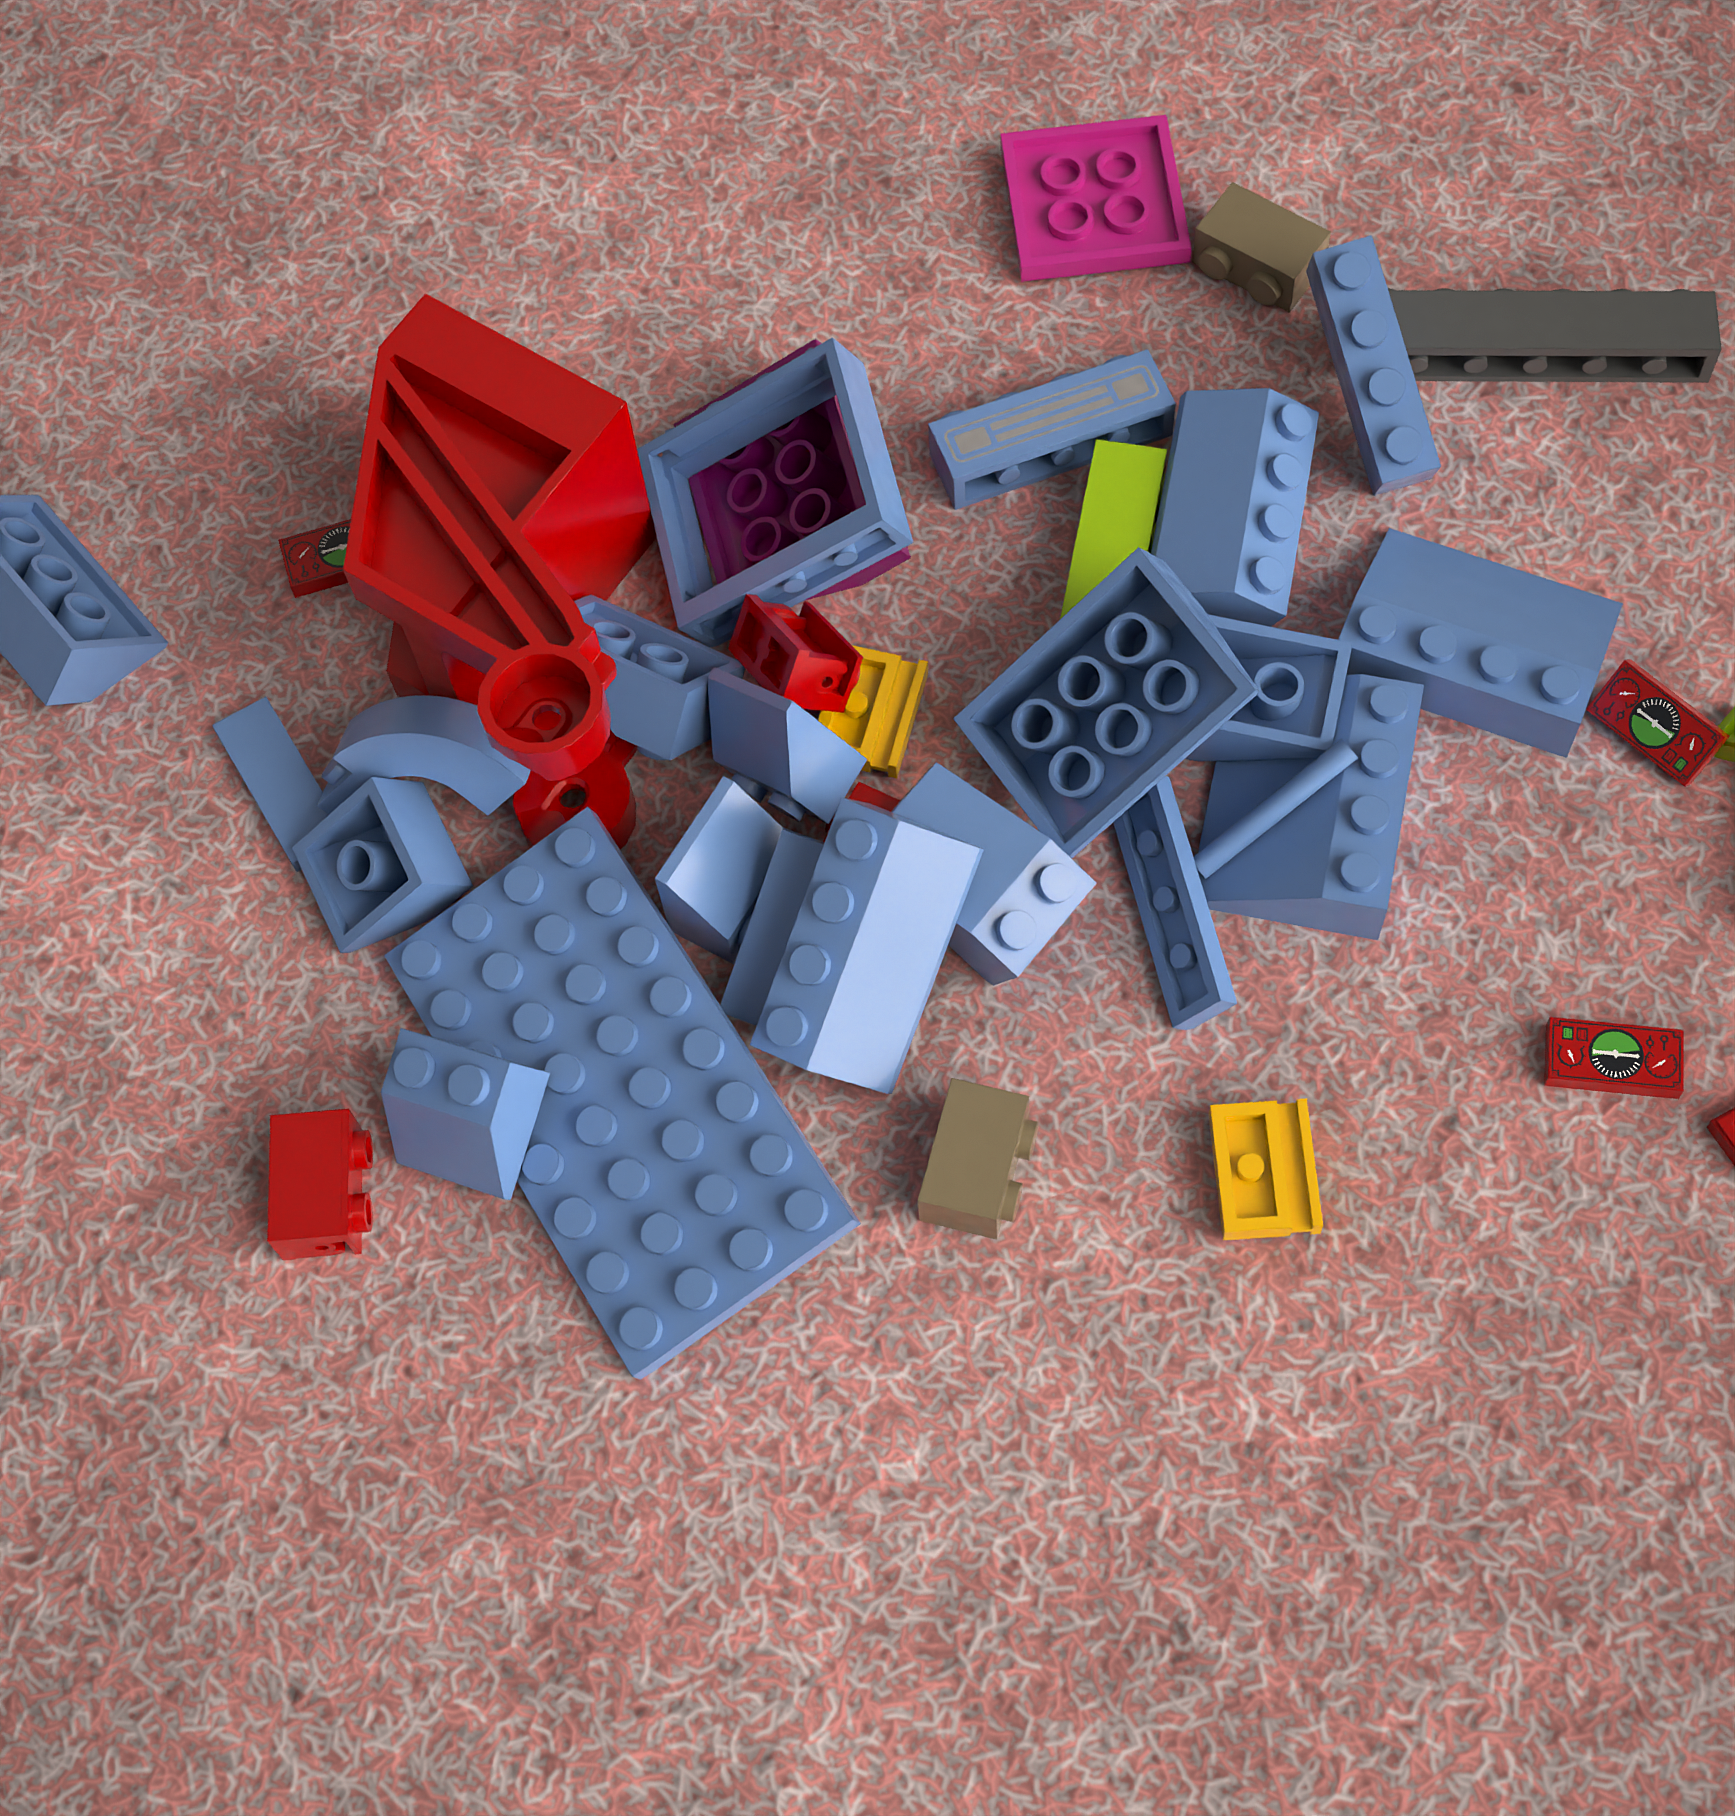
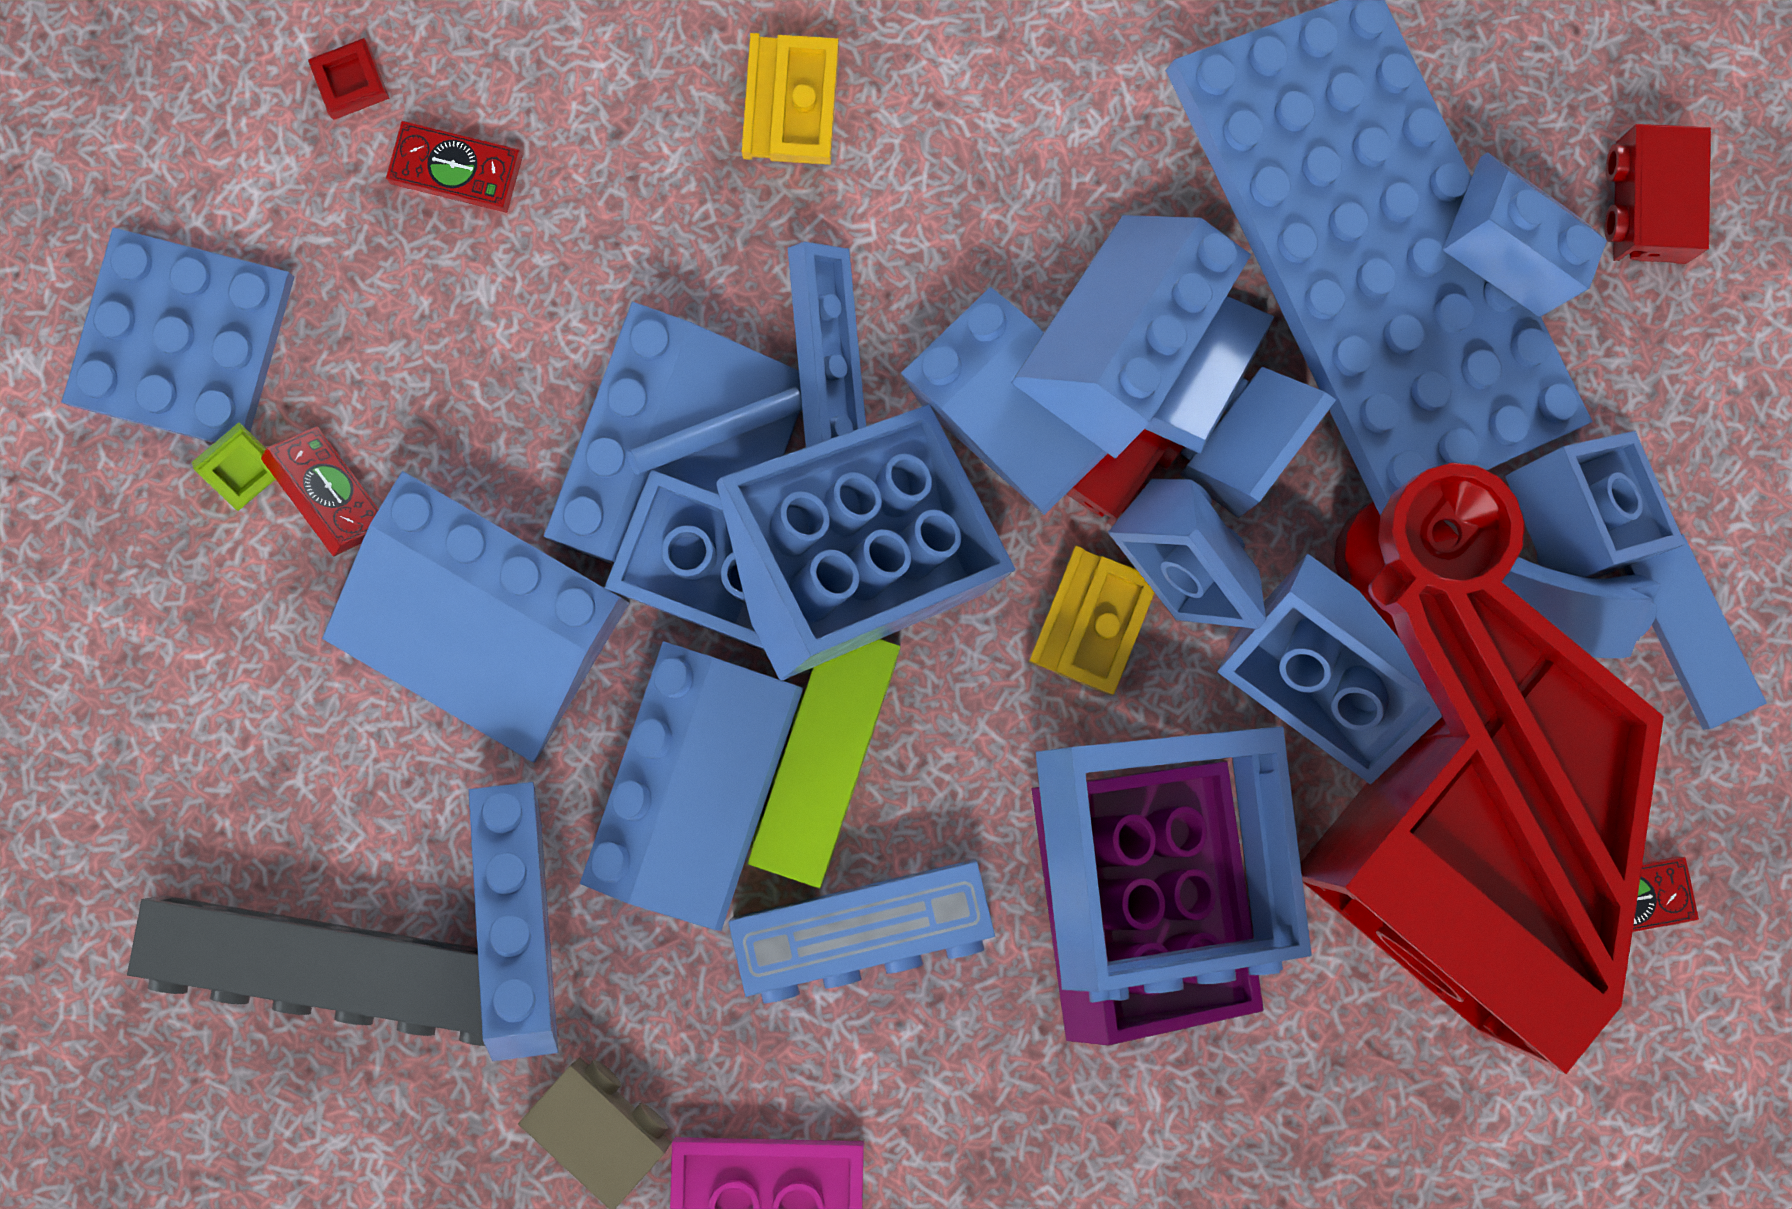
camera: 175 degrees left, 20 degrees up
red hinge [728,594,864,713] -> none
dark tan brick [917,1078,1039,1240] -> none

